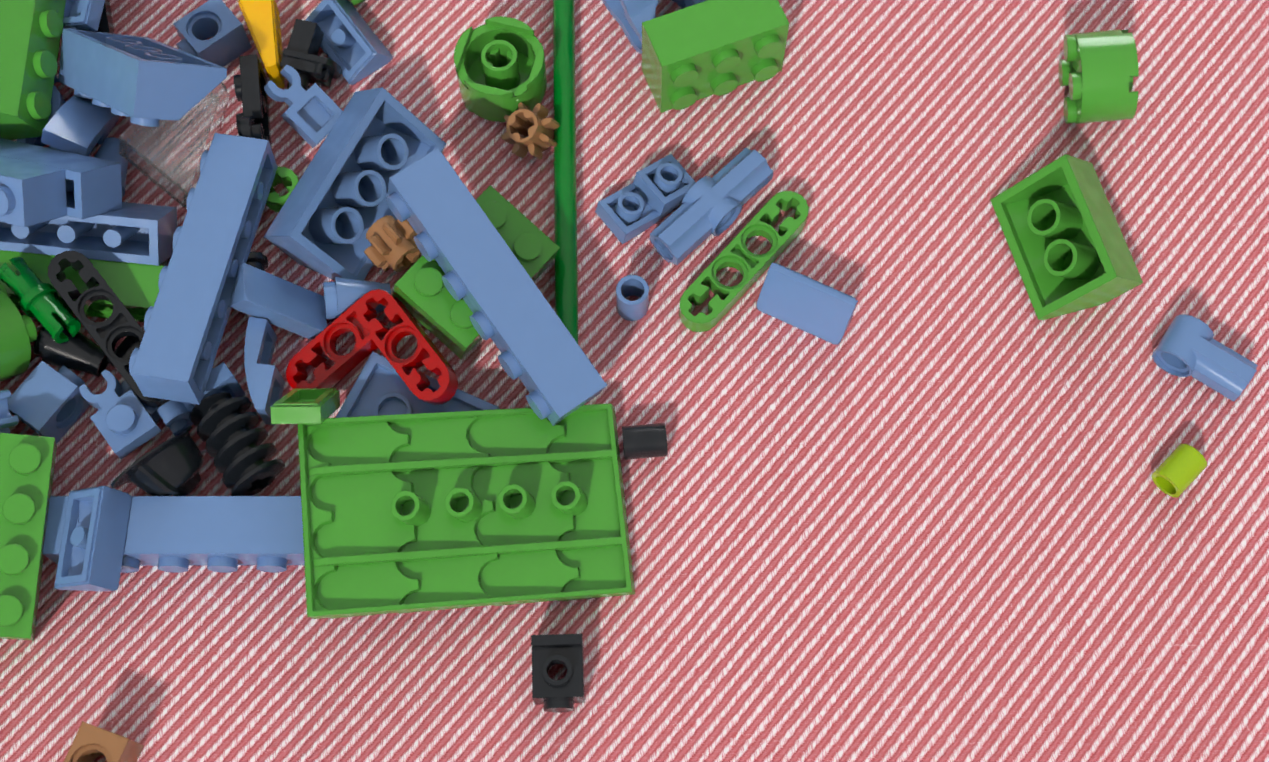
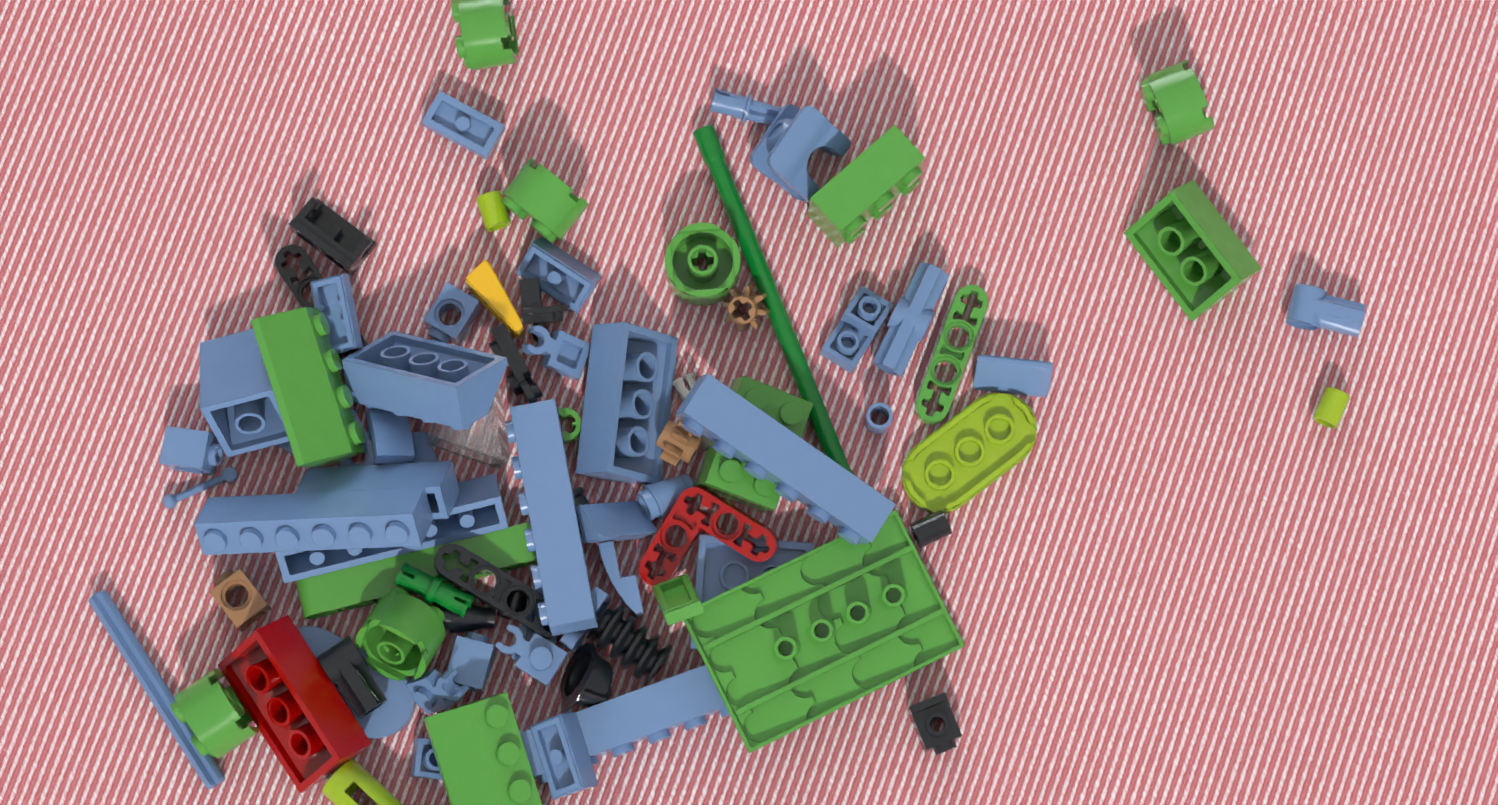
camera: 25 degrees left, 10 degrees up
none -> lime tile [901,393,1037,514]

